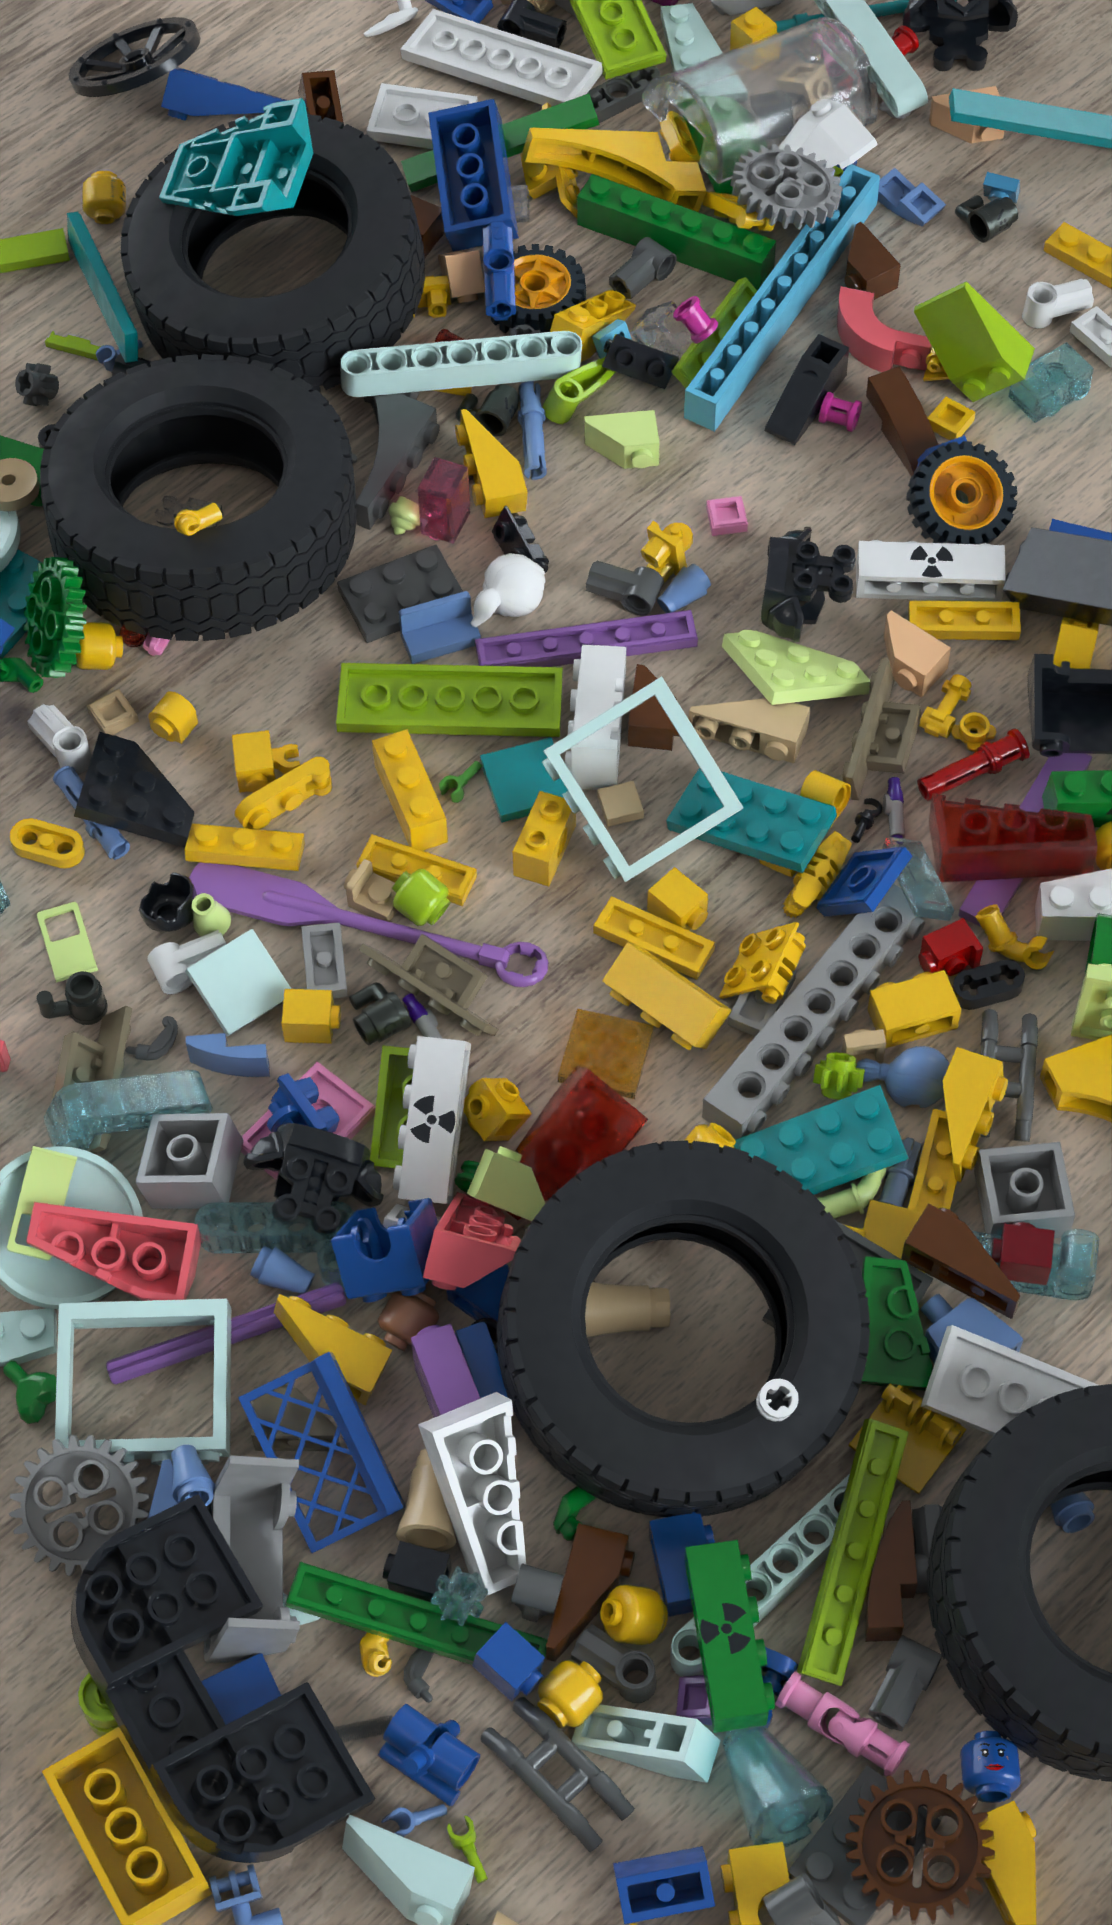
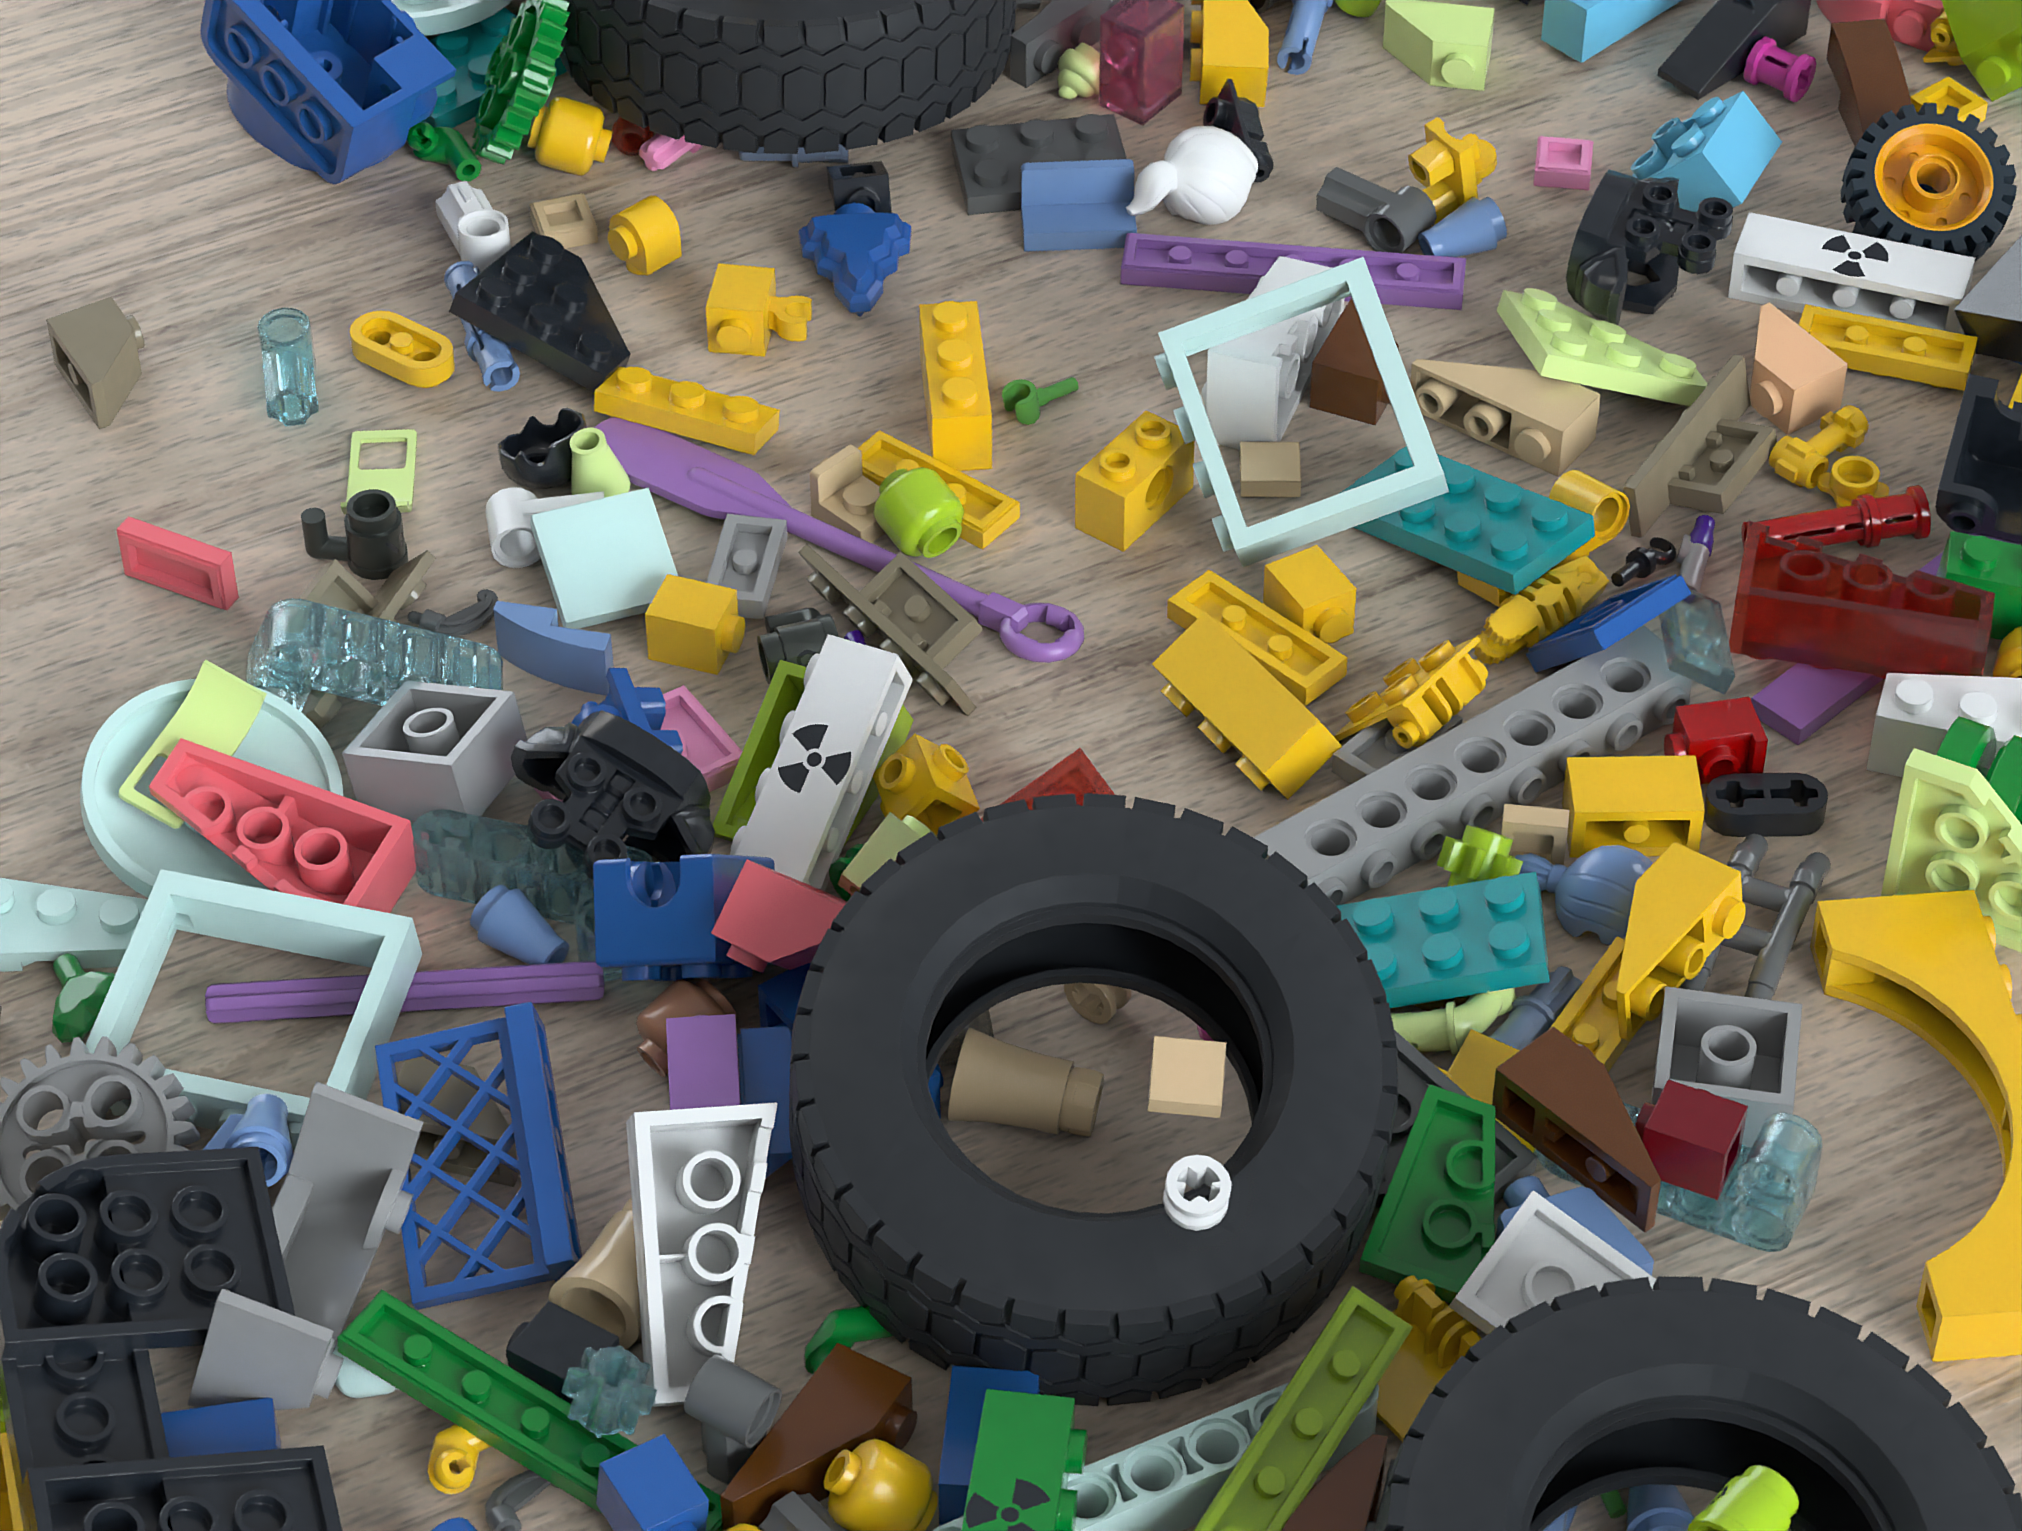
camera: 15 degrees right, 15 degrees down
yellow plate [235,756,332,829] -> none
yellow slope [273,1294,392,1406] -> none
lime plate [336,663,563,737] -> none
teal tile [480,737,568,823] -> none
clear yellow tile [558,1008,654,1099] -> none
yellow piece [975,904,1054,970] -> none
none -> blue rock [798,203,912,317]
none -> black bracket [827,161,892,213]
none -> tan tile [1148,1036,1226,1118]
none -> medium azure slope [1631,91,1782,212]

